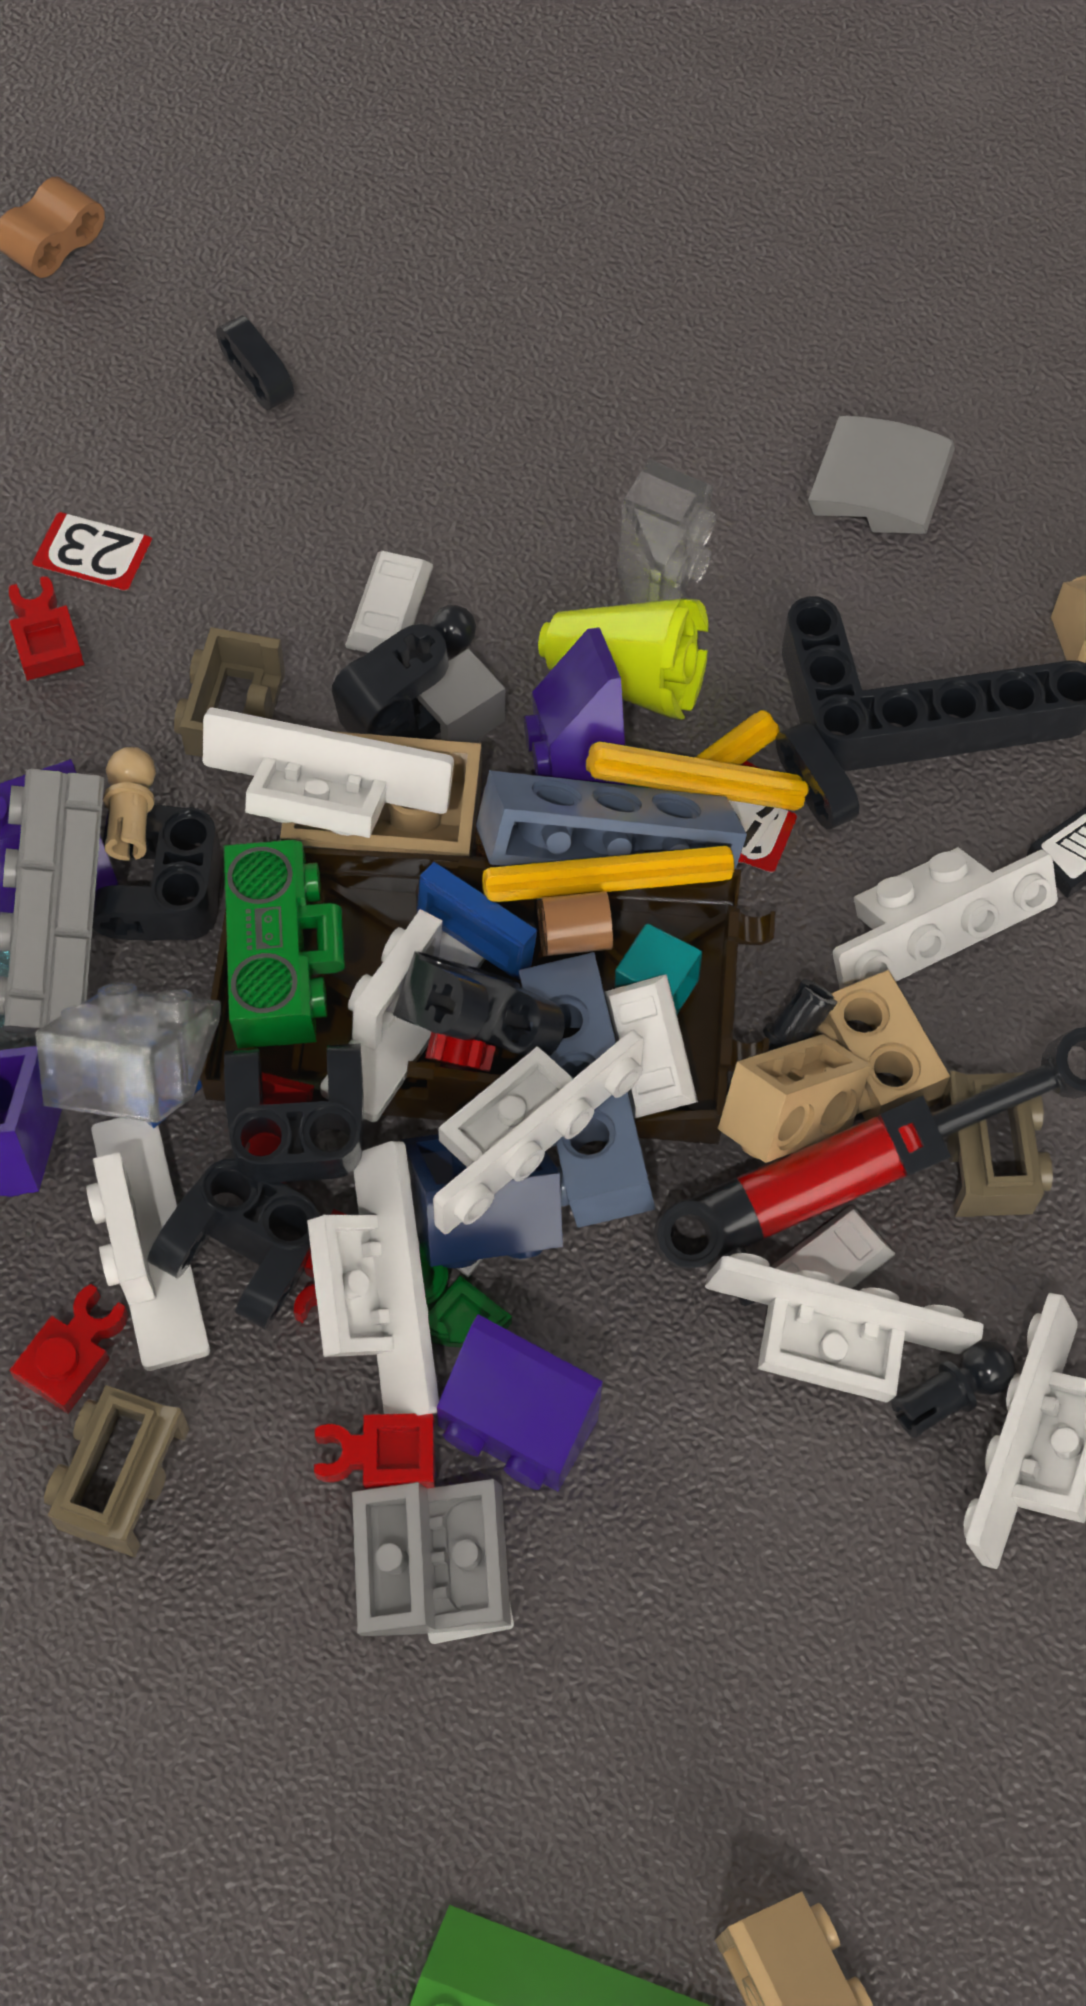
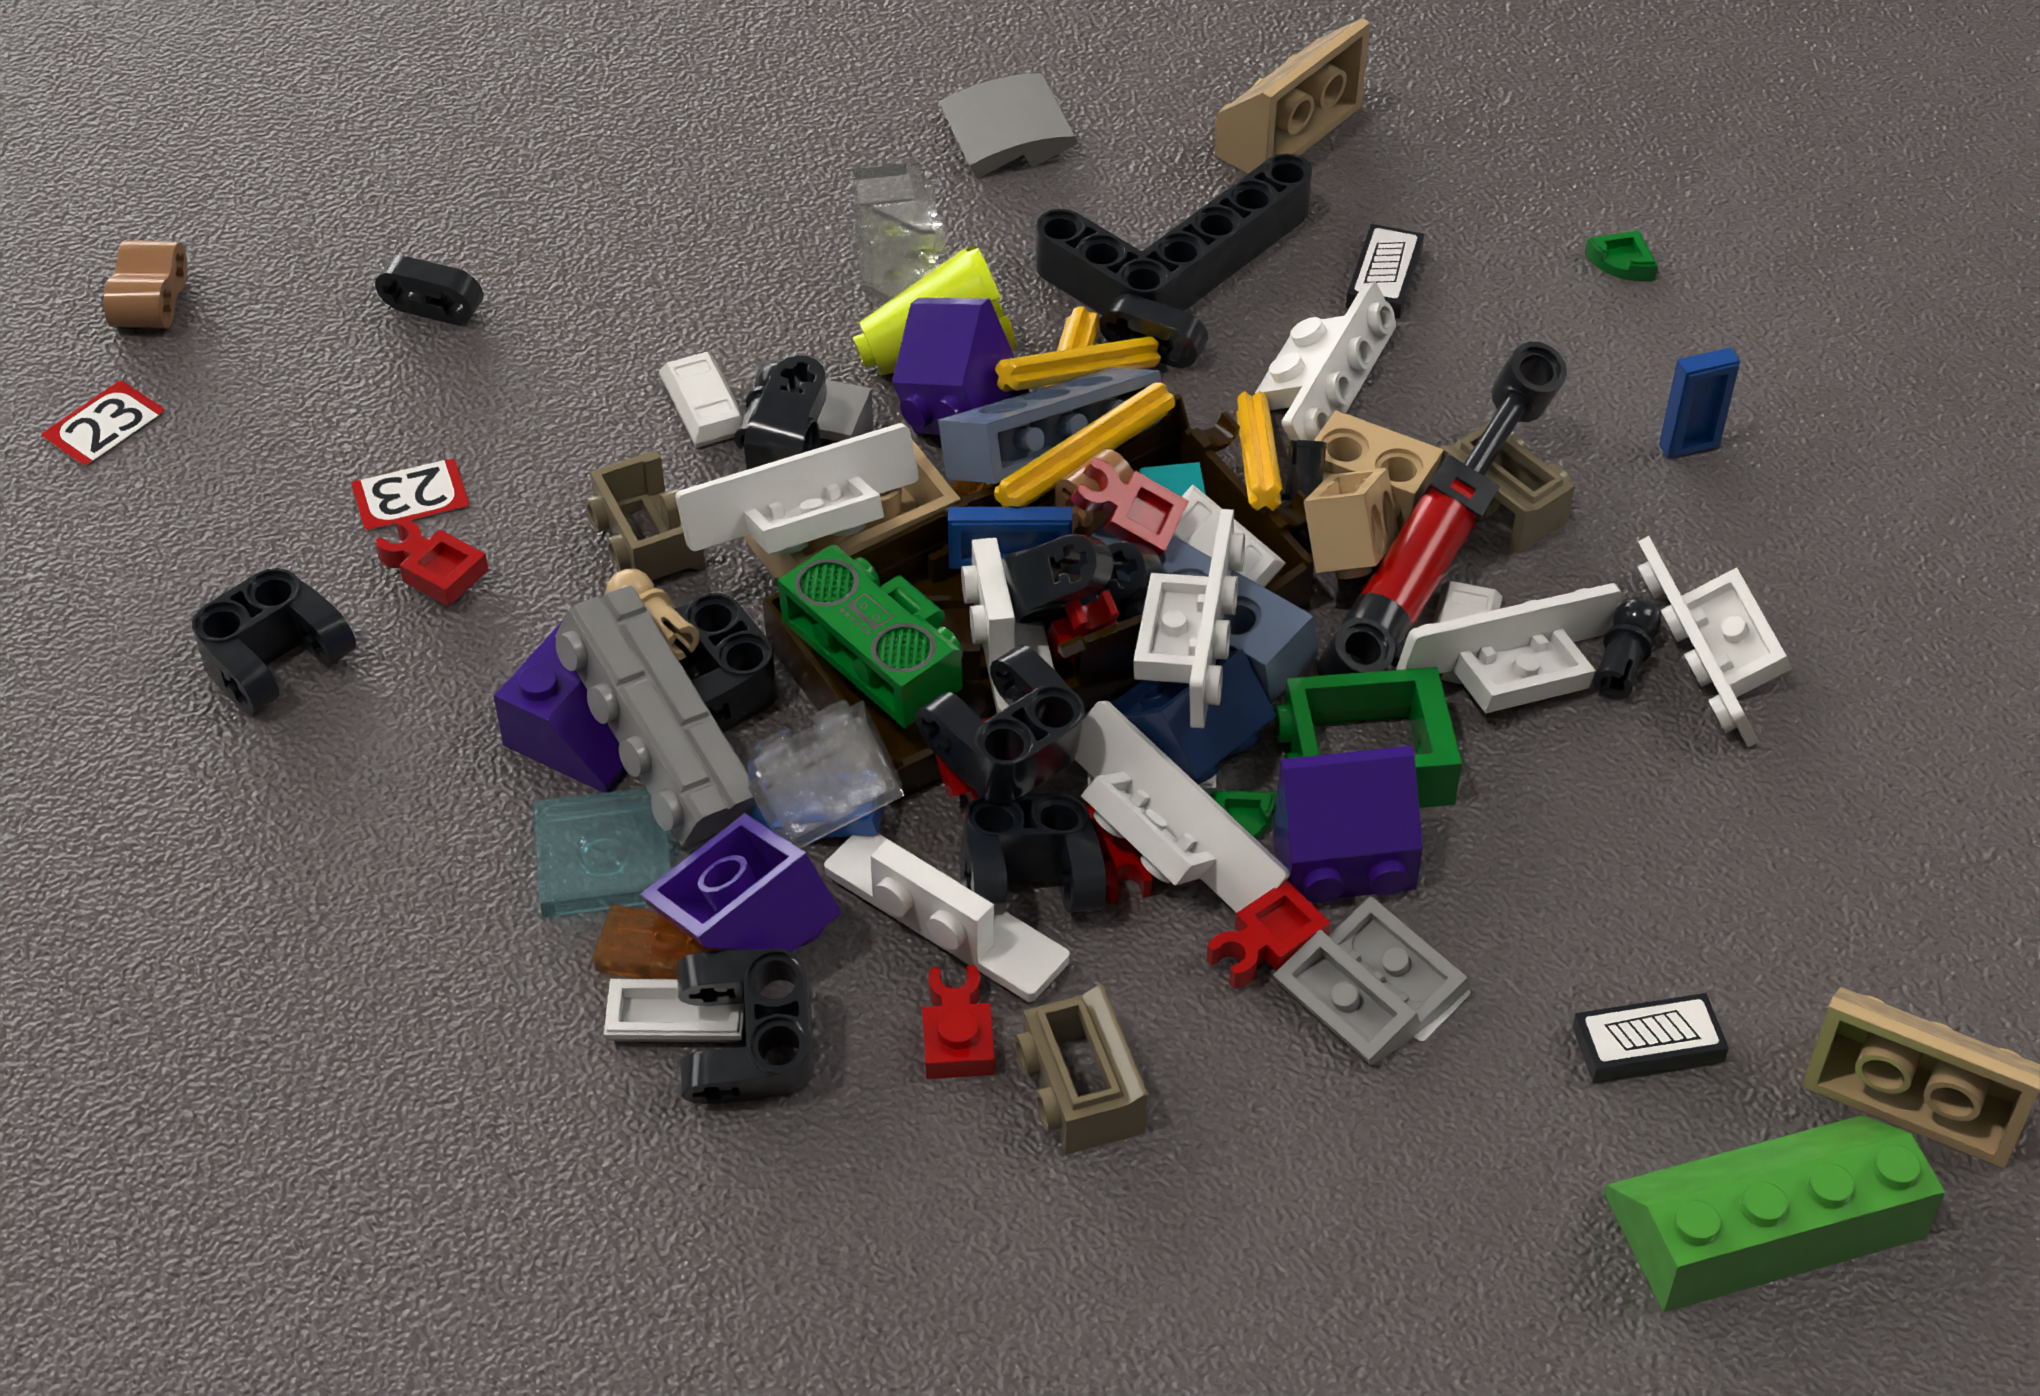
camera: 35 degrees left, 15 degrees down
none -> plate [1070,458,1189,557]
none -> yellow axle [1236,391,1282,511]
none -> green window [1274,667,1462,808]
none -> tile [1572,993,1729,1083]

